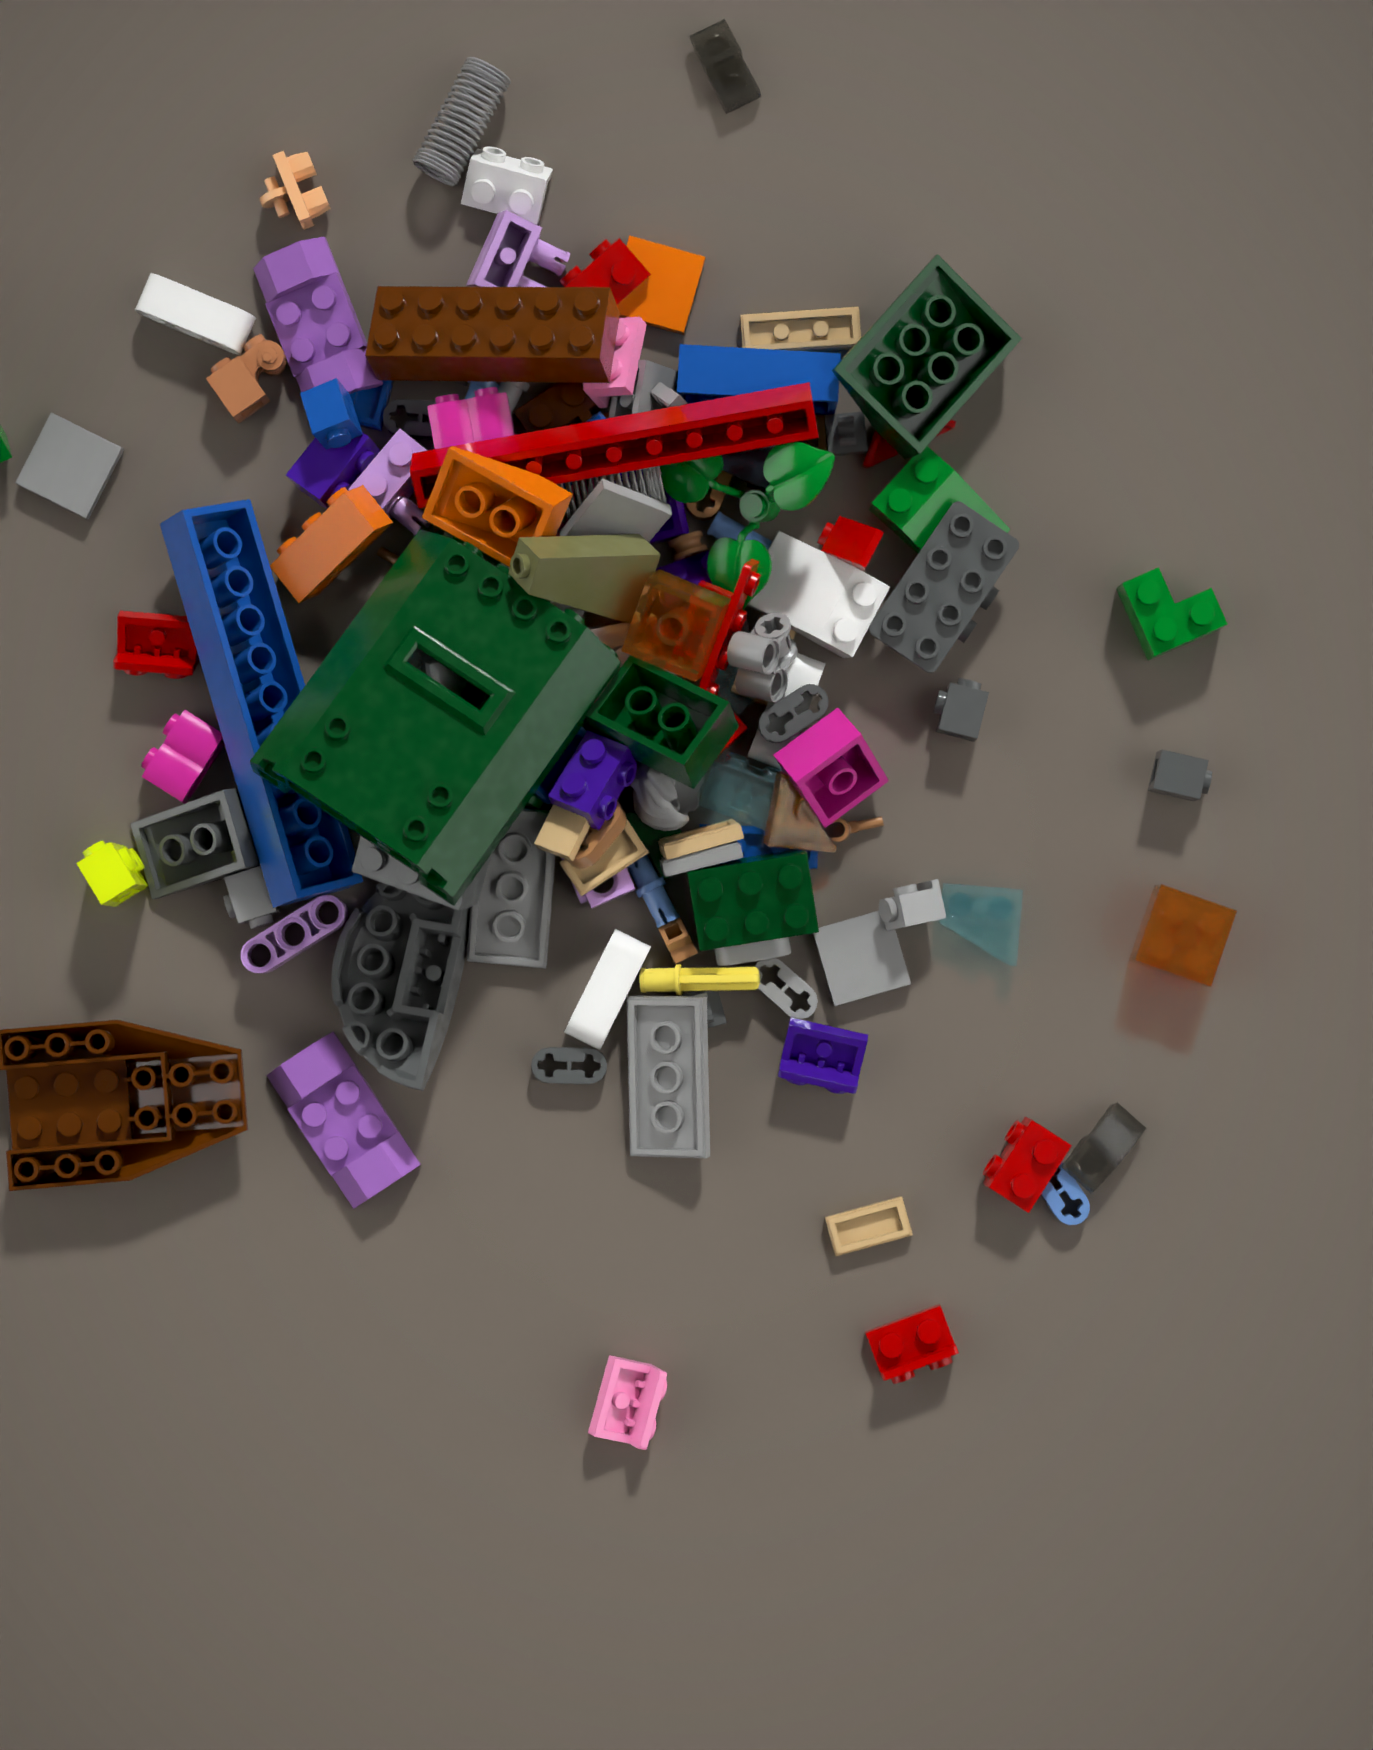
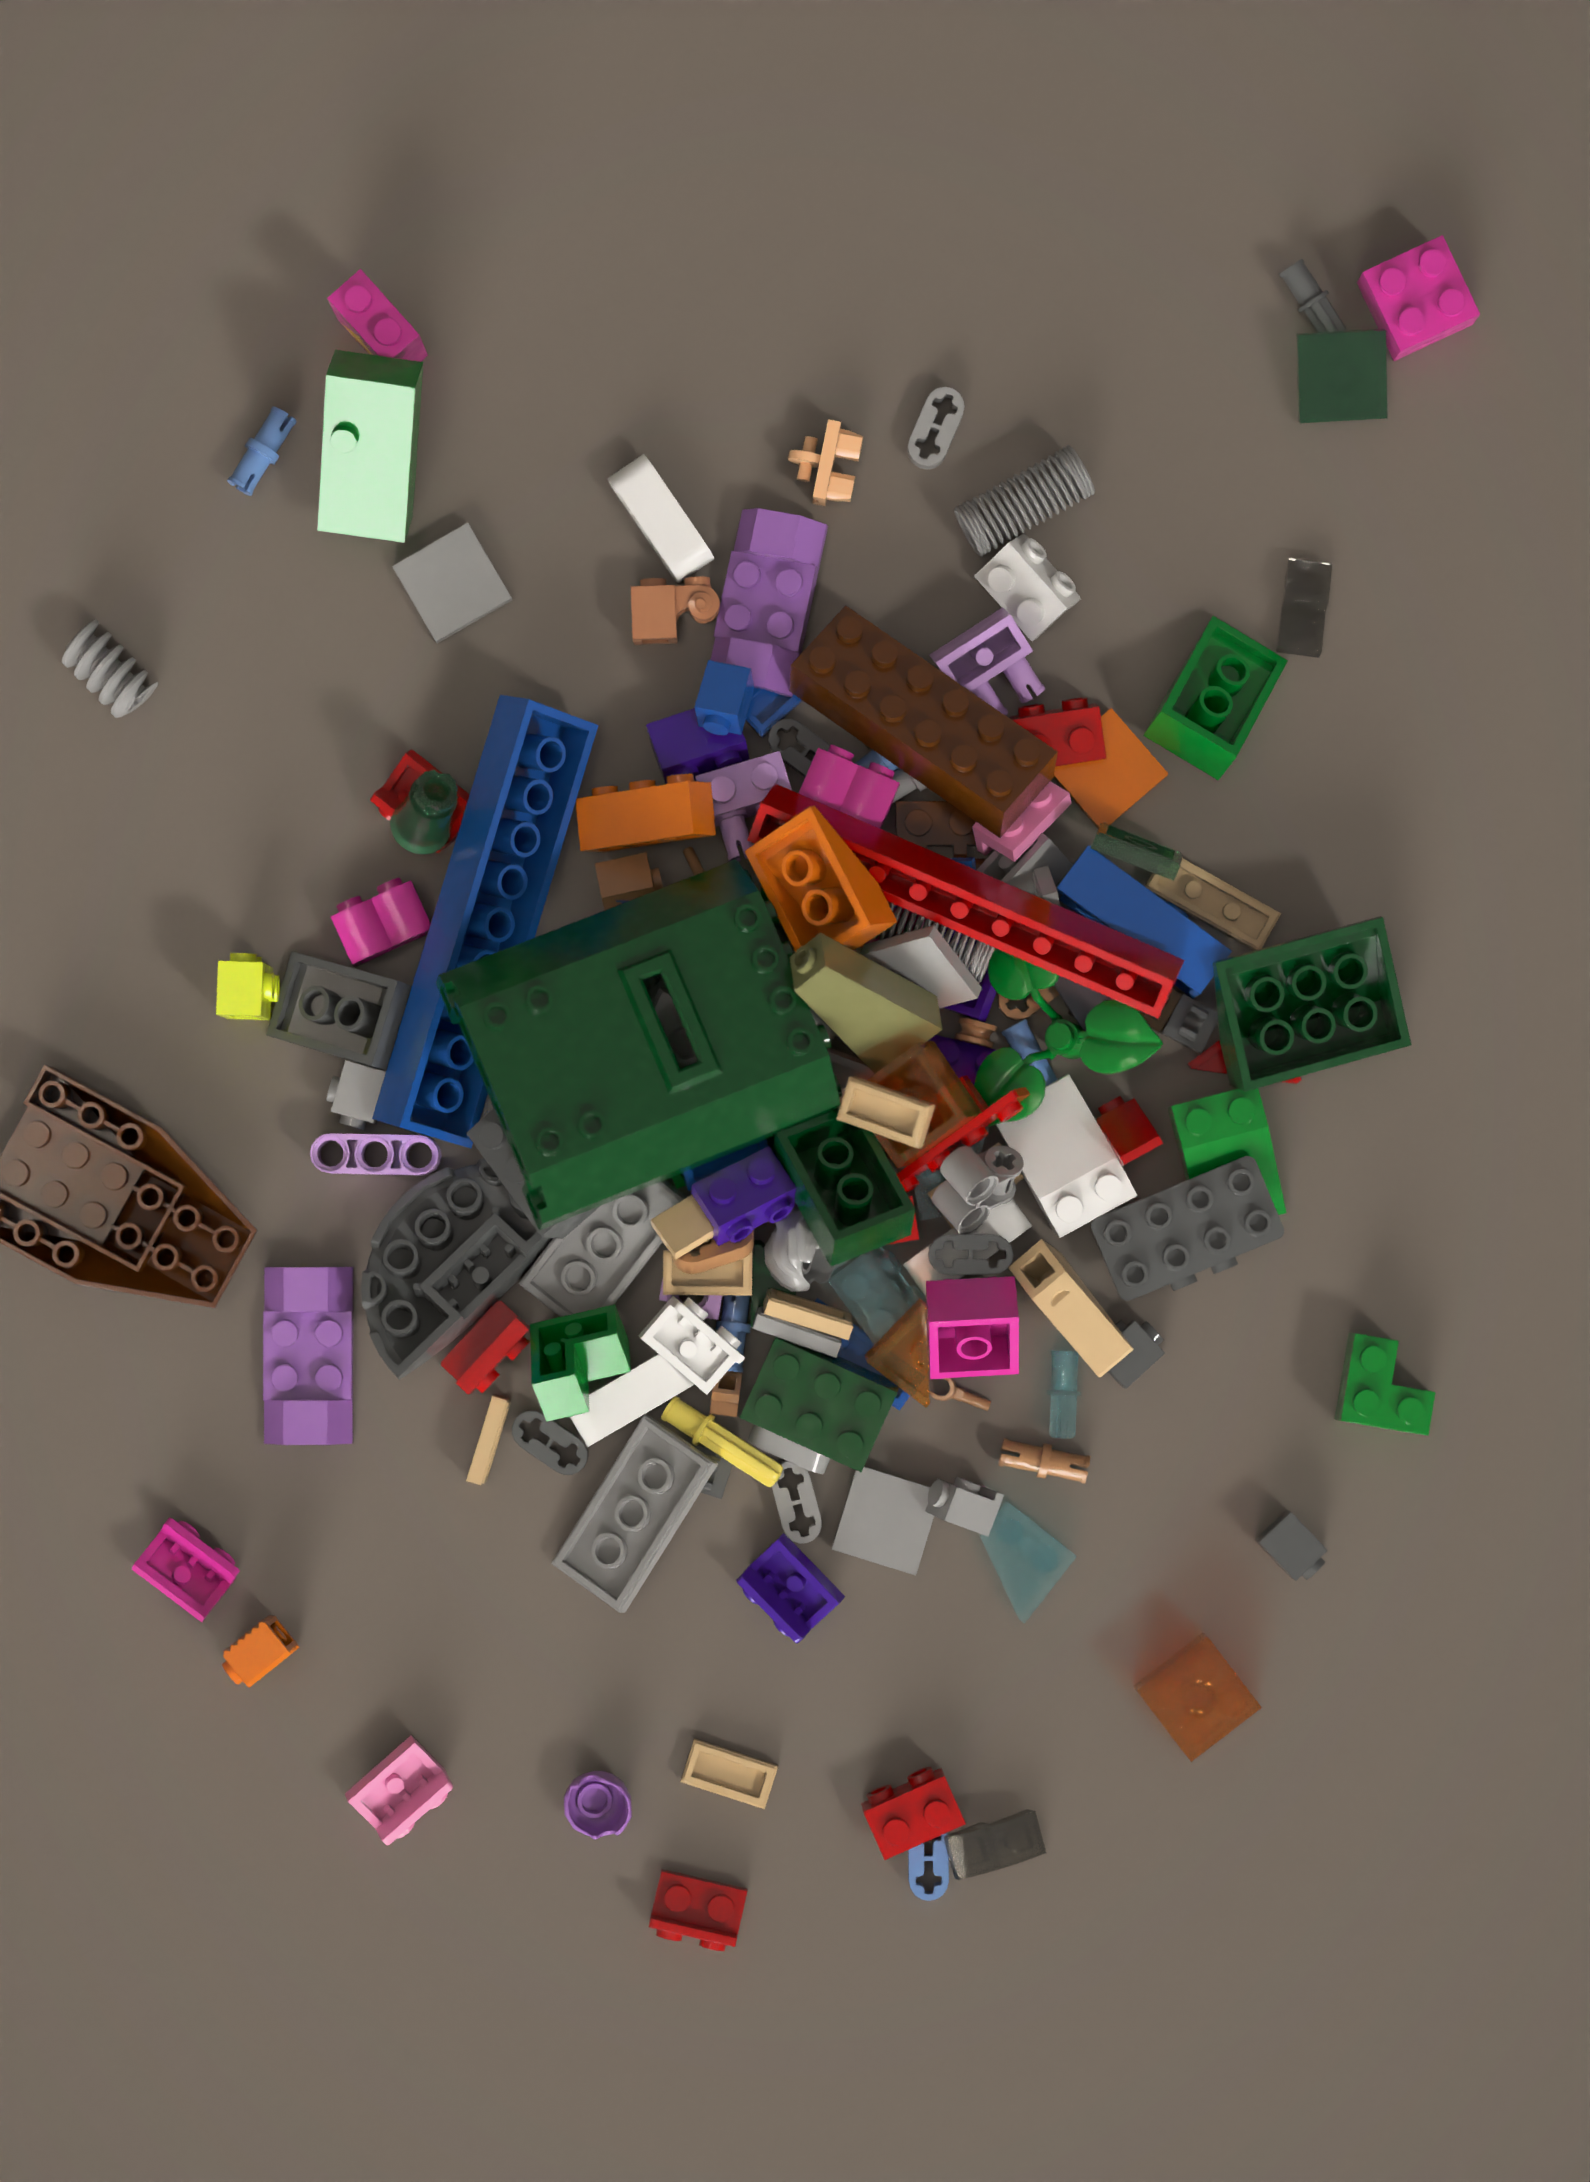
camera: 35 degrees right, 0 degrees up
none -> dark pink bracket [132,1517,240,1622]
none -> orange brick [222,1615,299,1688]
none -> clear green plant [390,770,458,854]
none -> red bracket [441,1301,530,1395]
none -> tan tile [466,1395,511,1485]
none -> green brick [530,1304,631,1422]
none -> medium lavender hair [564,1771,632,1839]
none -> medium nougat brick [595,852,663,910]
none -> white bracket [638,1295,745,1395]
none -> tan tile [837,1076,935,1148]
none -> light grey beam [908,387,965,470]
none -> medium nougat pin [998,1438,1091,1484]
none -> tan slope [1008,1239,1134,1378]
none -> clear light blue axle [1046,1351,1082,1439]
none -> clear green tile [1091,822,1183,881]
none -> green slope [1143,616,1288,780]

